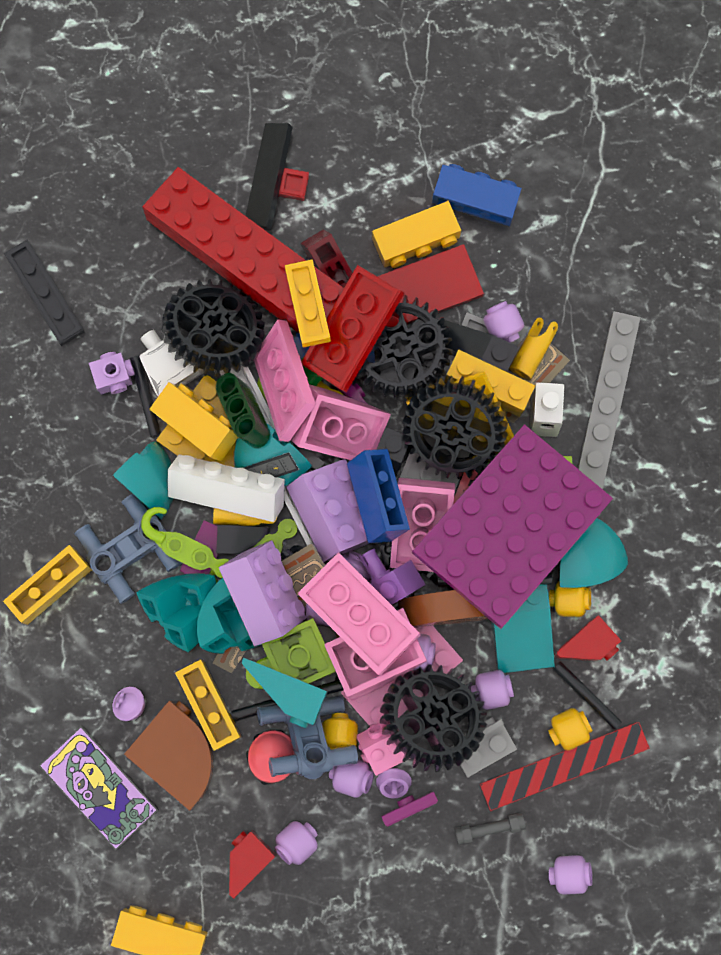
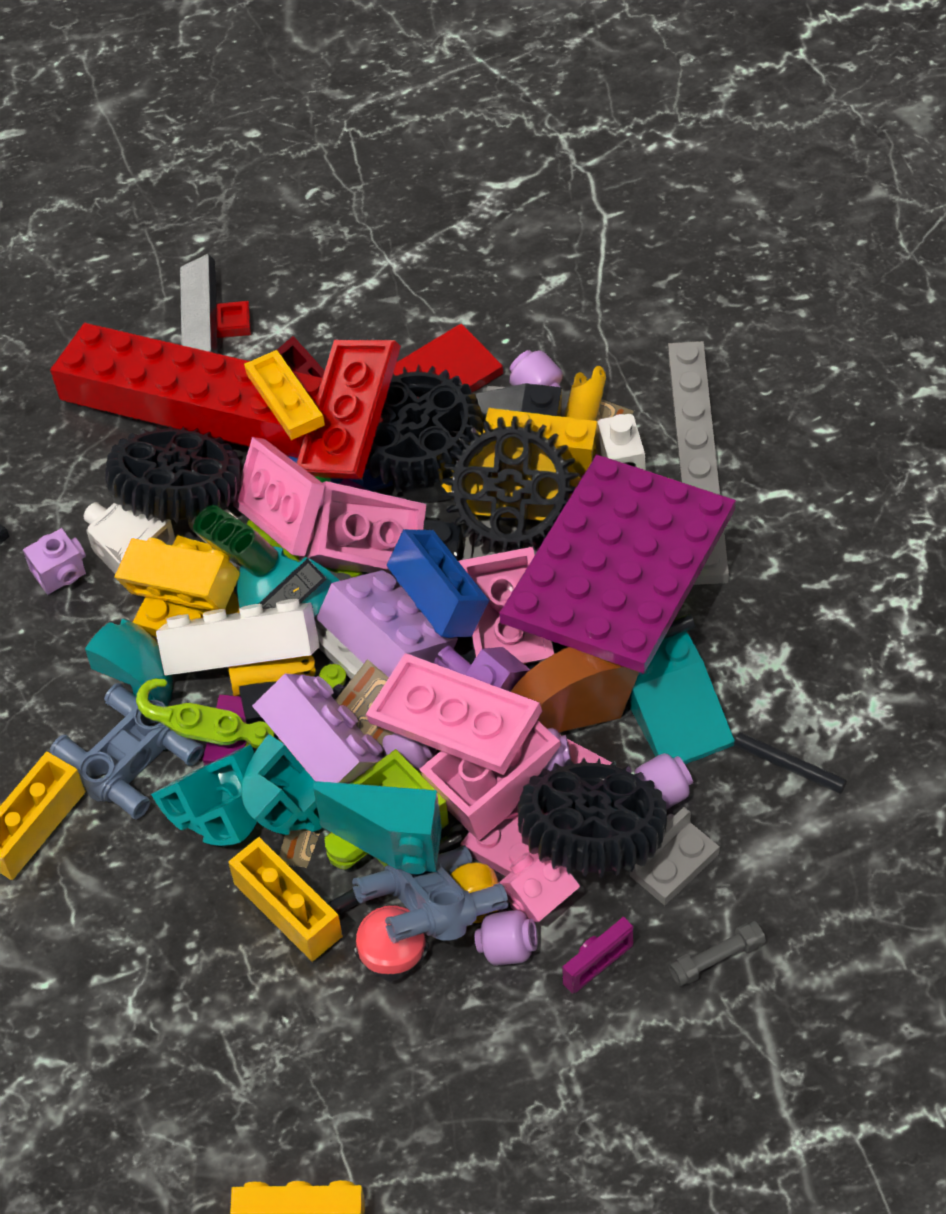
camera: 10 degrees left, 25 degrees down
tile [39,726,159,851] -> none
lavender hat [112,686,145,721] -> none
dark orange brick [124,700,213,811] -> none
black bar [130,356,161,438] -> none
red slope [229,830,276,899] -> none
lavender head [274,821,318,865] -> none
yellow brick [372,201,461,268] -> none
lavender hat [376,768,411,798] -> none
blue brick [432,164,522,226] -> none
tile [479,722,650,811] -> none
yellow head [548,708,593,751] -> none
yellow head [549,581,591,617] -> none
lavender head [549,855,593,895] -> none
red slope [554,615,621,661] -> none
teal brick [560,518,628,588] -> none

